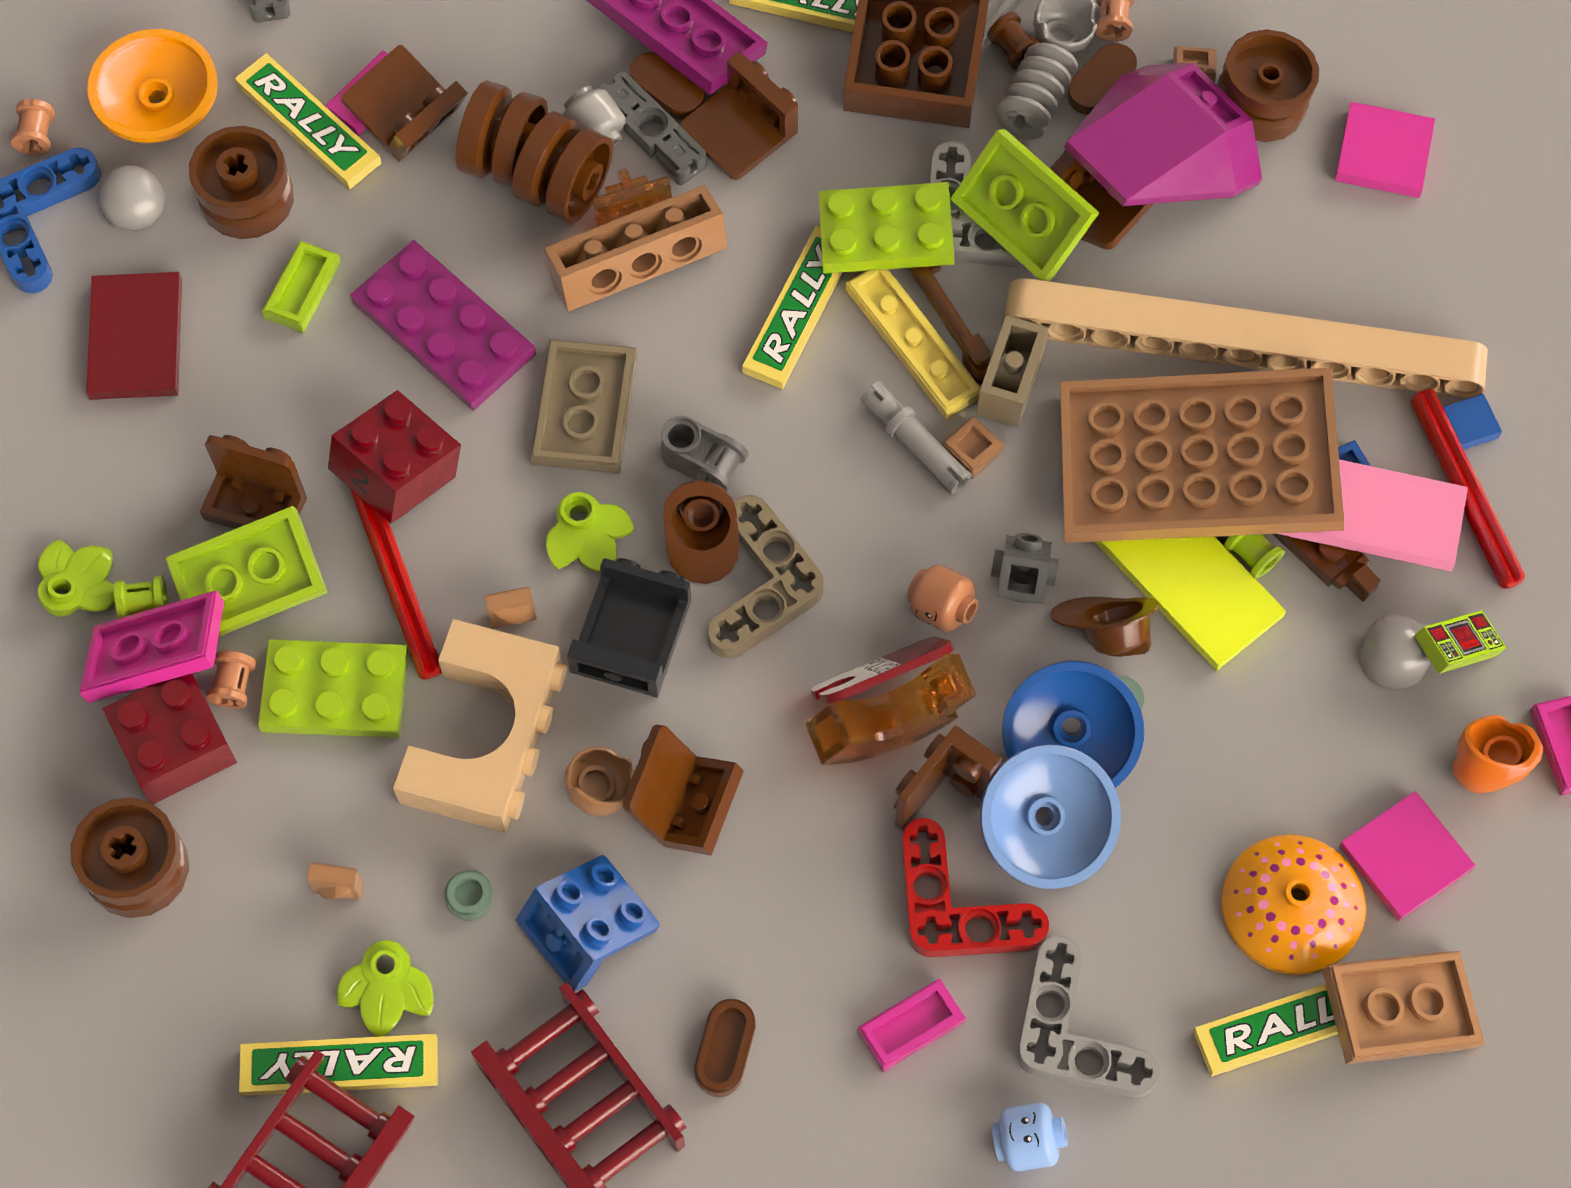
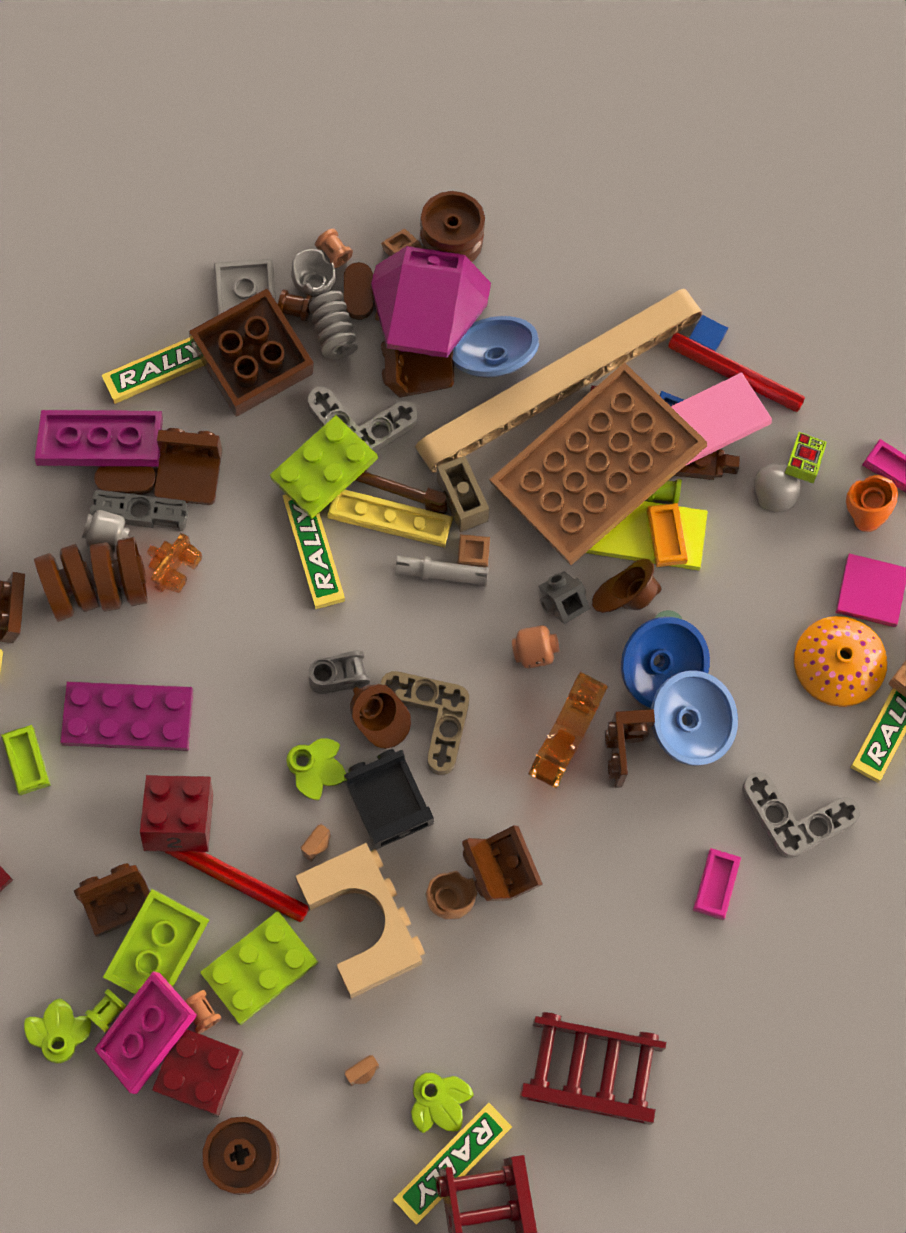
camera: 45 degrees left, 5 degrees up
sand green tile [445,870,494,921] -> none
blue bracket [515,855,660,992] -> none
dark tan tile [530,339,637,473] -> none
medium nougat brick [544,185,728,312] -> none
reddish brown tile [694,999,756,1097] -> none
dark red piece [810,637,954,704] -> none
red beam [902,818,1049,957] -> none
lime plate [951,129,1099,281] -> none
light blue head [992,1103,1068,1172] -> none
dark pink tile [1335,102,1435,198] -> none
none -> medium blue dish [452,316,539,378]
none -> light orange tile [647,503,688,567]

